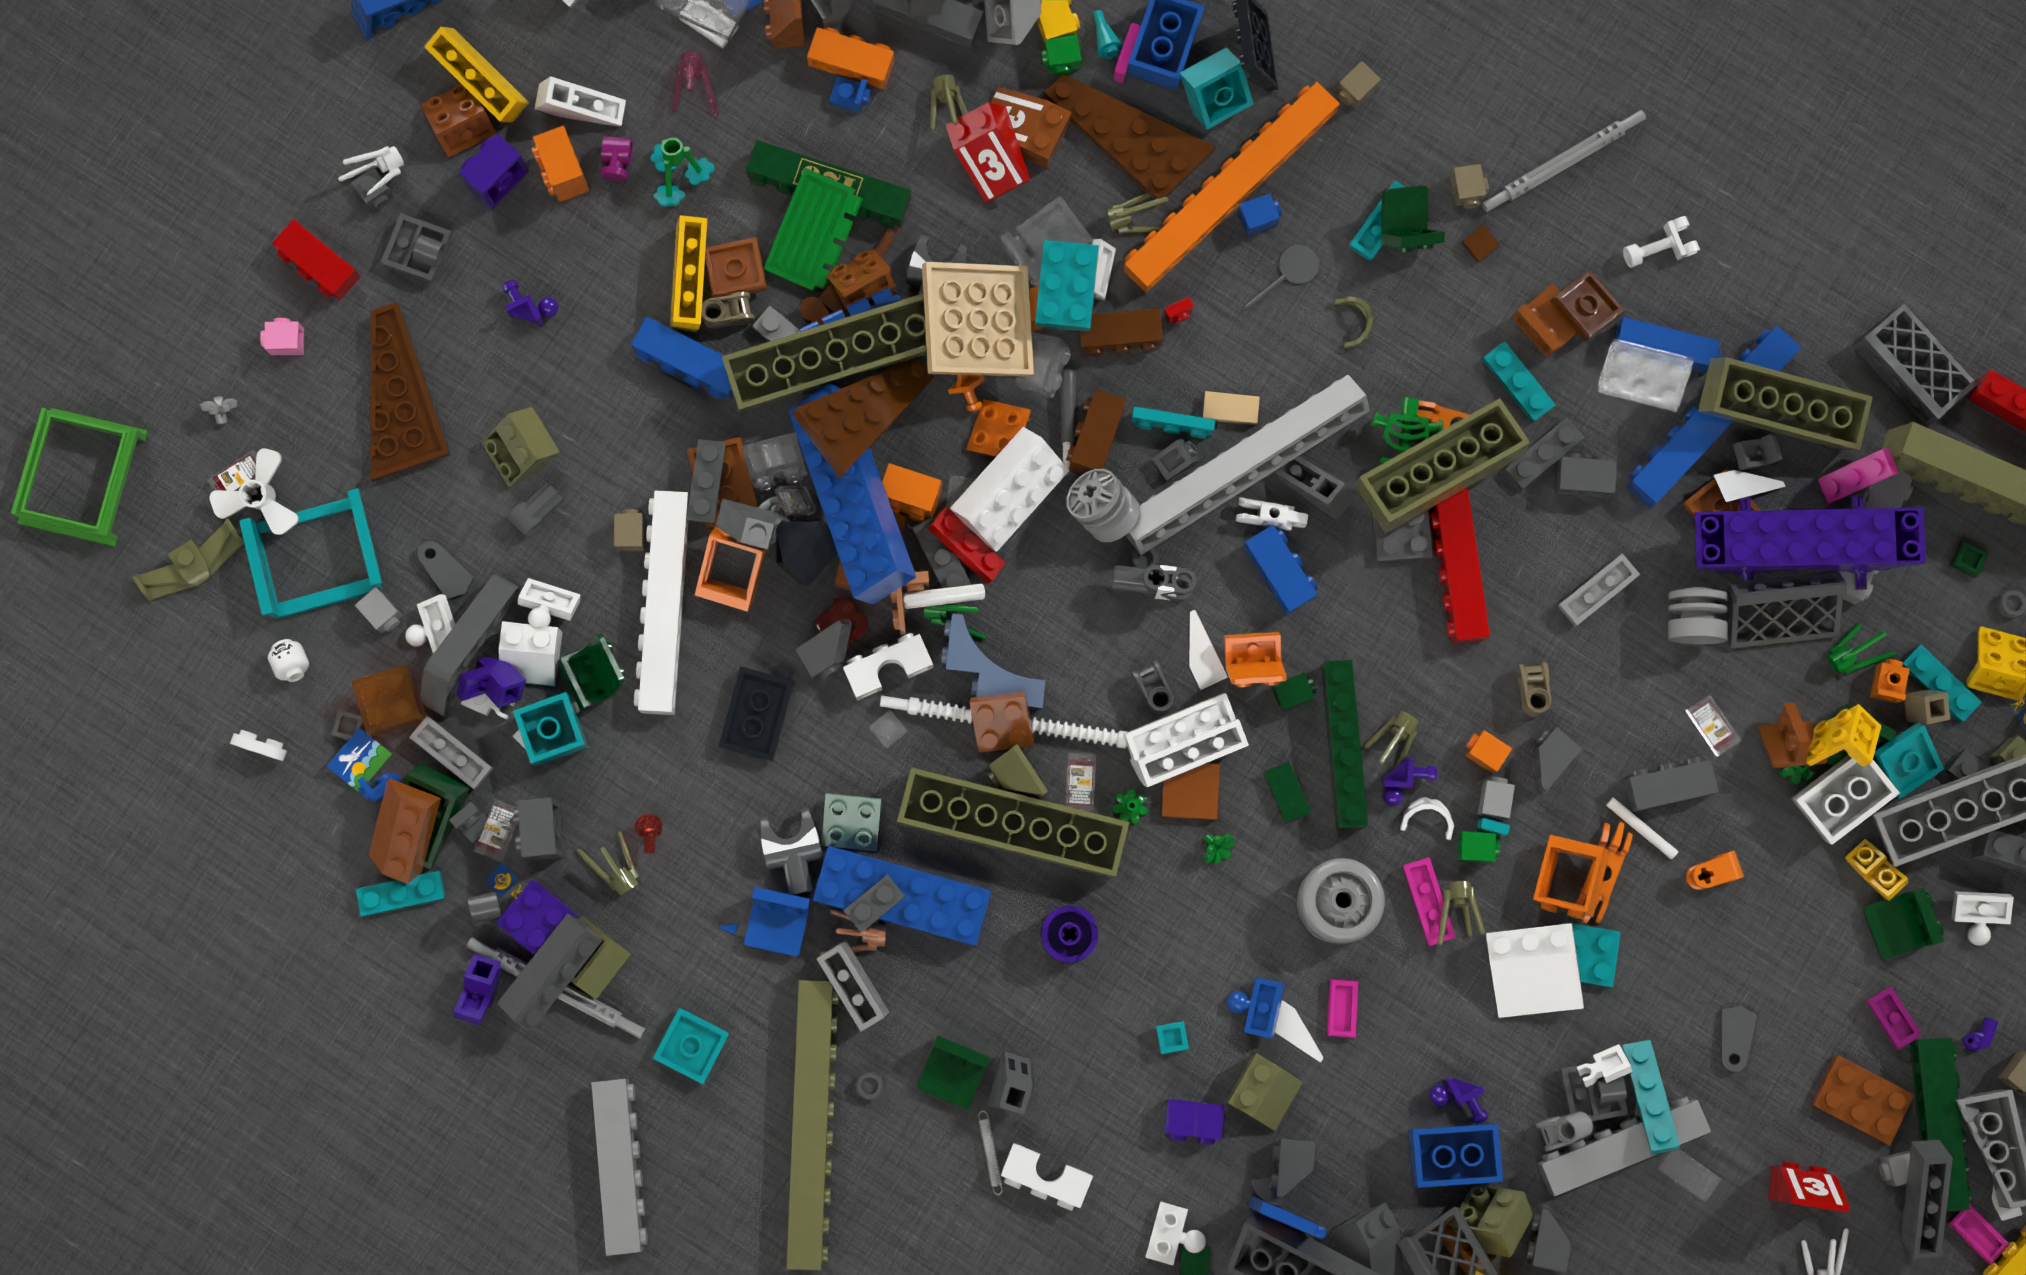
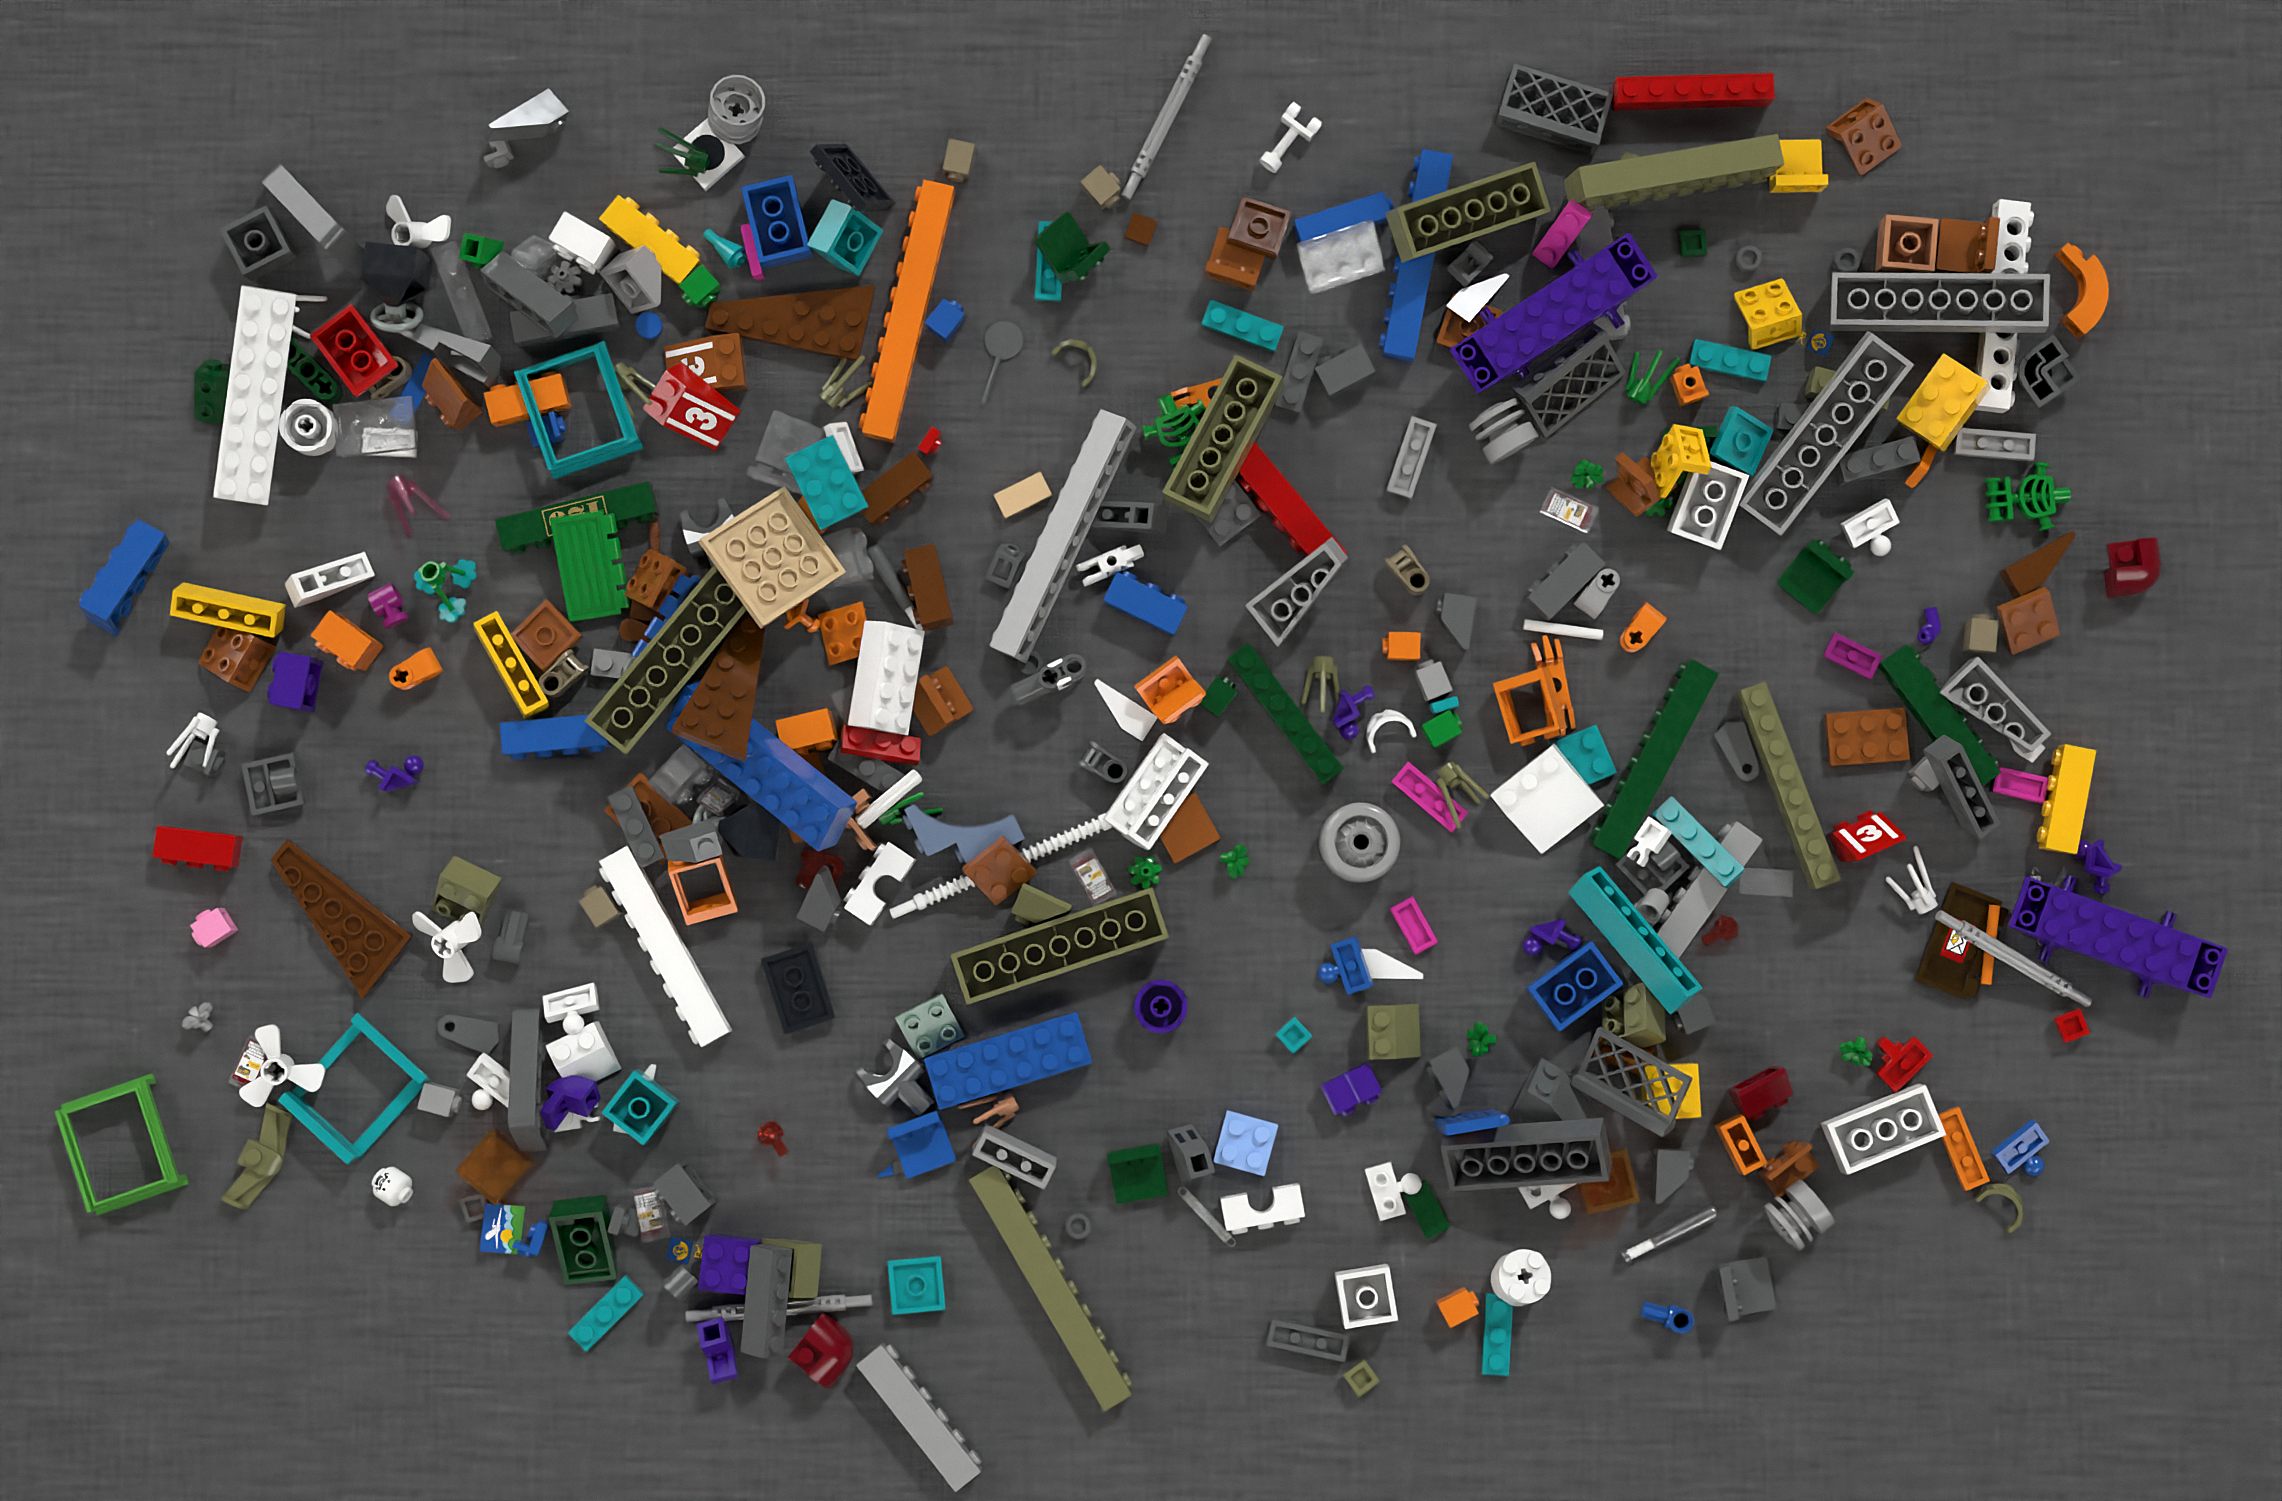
camera: 30 degrees left, 5 degrees up
white plate [230,730,287,761] -> none
dark orange slope [369,779,441,884] -> none
light grey plate [409,716,493,790] -> none
dark green bracket [557,634,625,711] -> none
olive plant [577,831,639,896] -> none
dark grey plate [843,874,905,933] -> none
clear plate [869,710,908,750] -> none
light grey wheel [1067,469,1140,542] -> none
teal plate [1131,407,1215,439] -> none
dark green tile [1263,761,1311,823] -> none
yellow slope [1845,839,1909,901] -> none
dark tan brick [1904,690,1950,725] -> none
none -> orange piece [389,647,443,690]
none -> white piece [412,912,481,983]
none -> teal piece [514,340,644,480]
none -> blue tile [636,312,663,340]
none -> dark red brick [788,1312,854,1389]
none -> dark orange bracket [912,666,974,736]
none -> light blue plate [1213,1110,1278,1176]
none -> light grey wedge [1245,537,1348,647]
none -> green plant [1467,1022,1497,1057]
none -> teal brick [1568,866,1703,1015]
none -> green plant [1570,460,1604,489]
none -> light grey piece [1573,569,1620,619]
none -> dark green brick [1589,659,1719,860]
none -> clear red plate [1701,915,1739,946]
none -> olive brick [1735,681,1841,889]

